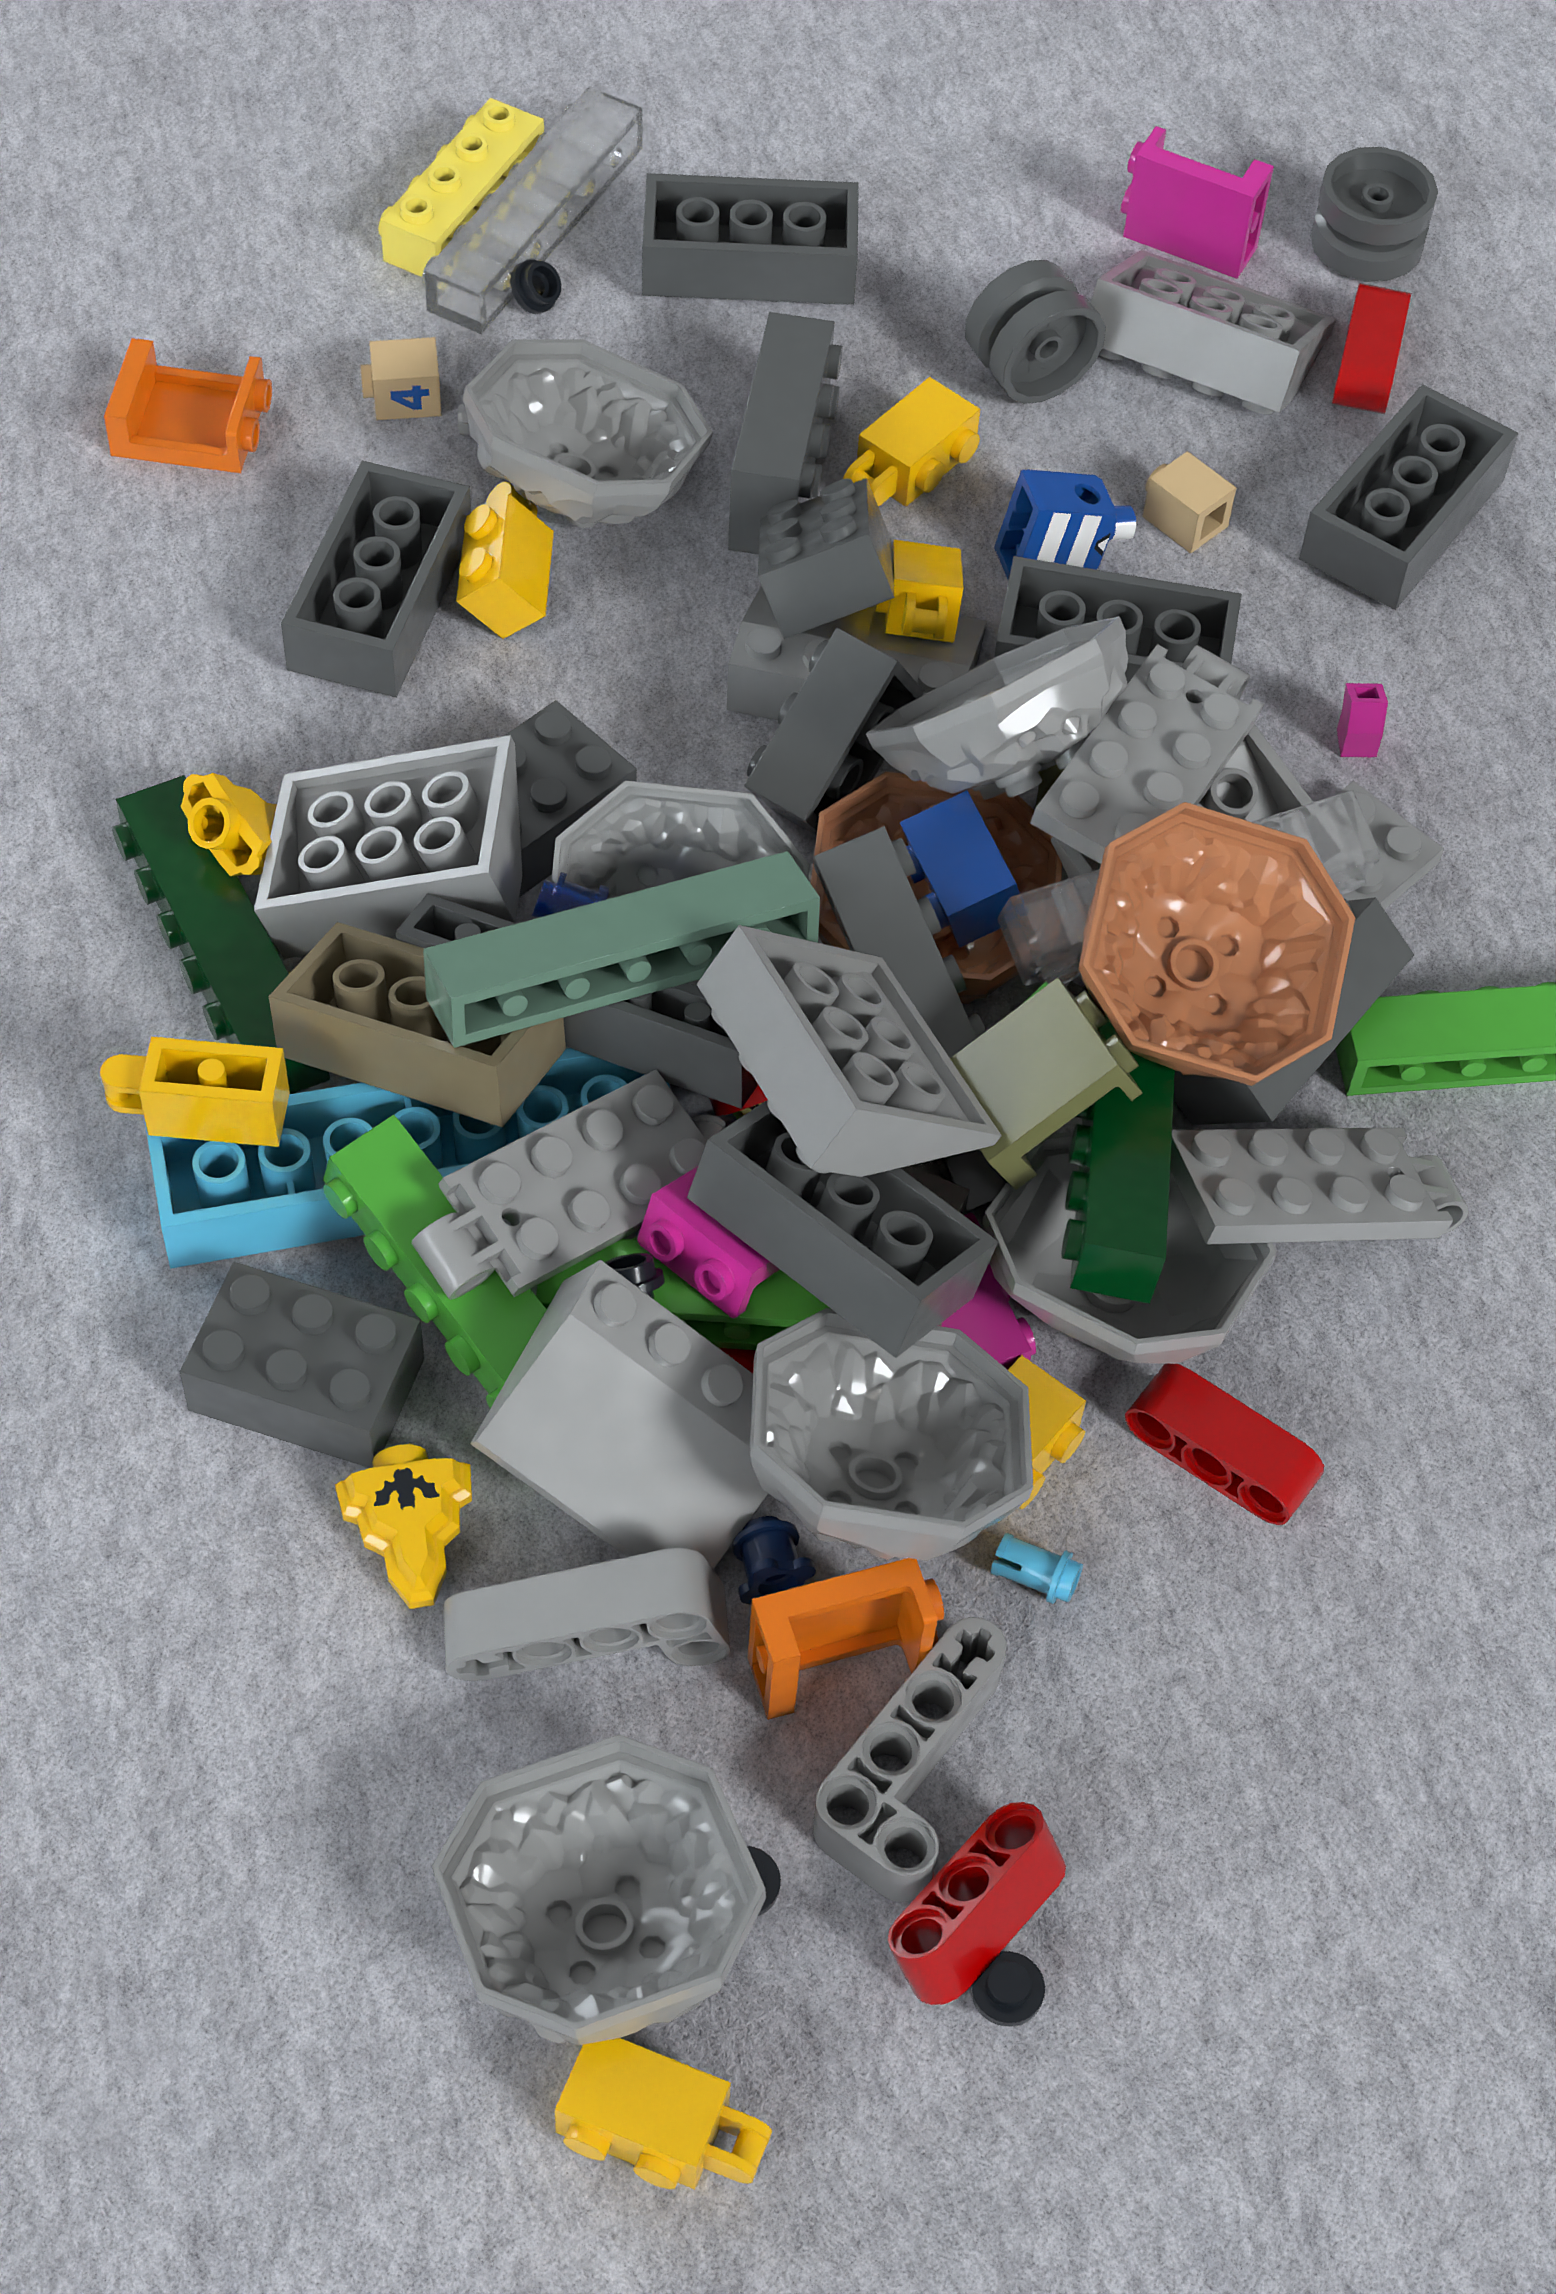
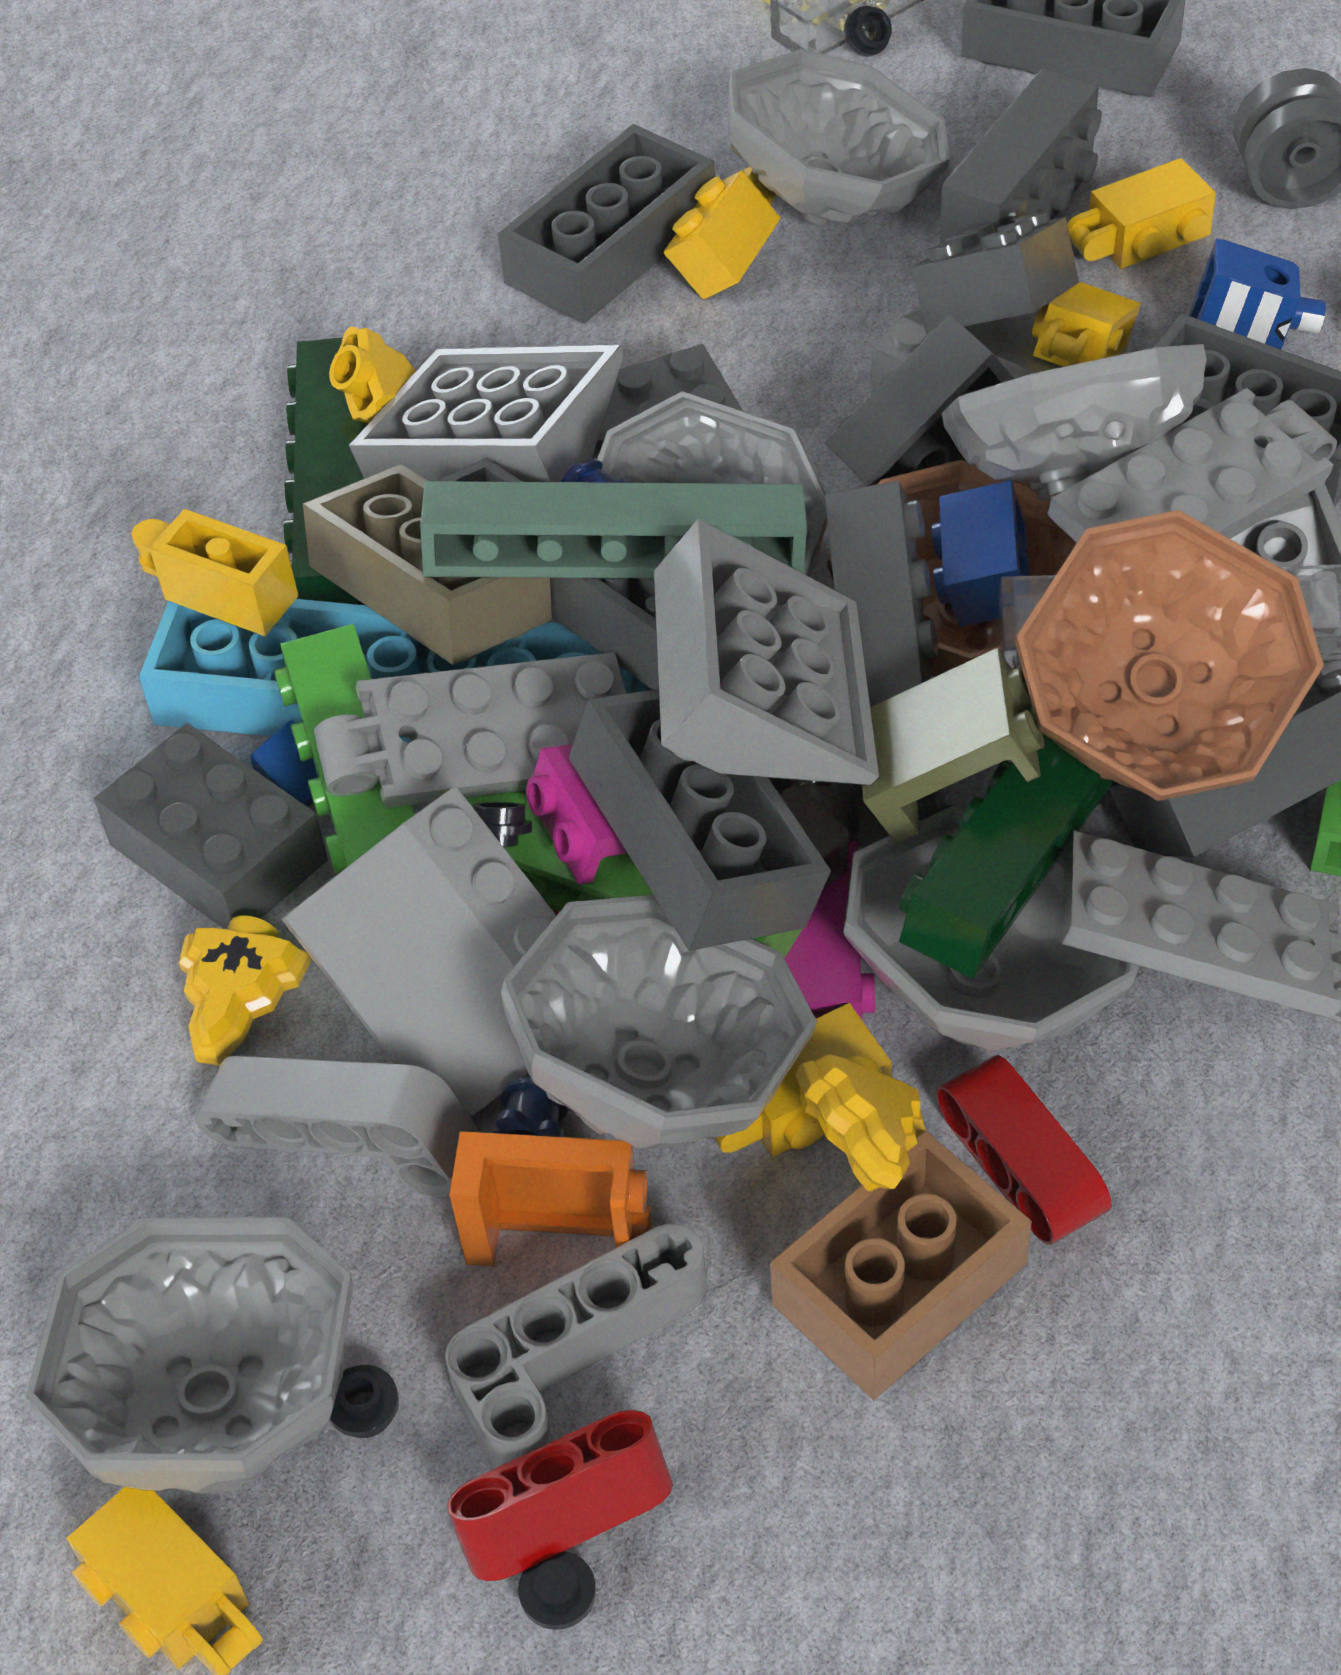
camera: 30 degrees right, 5 degrees down
orange panel [104,338,272,473] -> none
tan brick [360,337,442,420] -> none
medium azure pin [991,1533,1083,1604] -> none
none -> blue slope [250,720,318,806]
none -> medium nougat brick [770,1131,1032,1400]
none -> yellow rock [795,1054,925,1192]

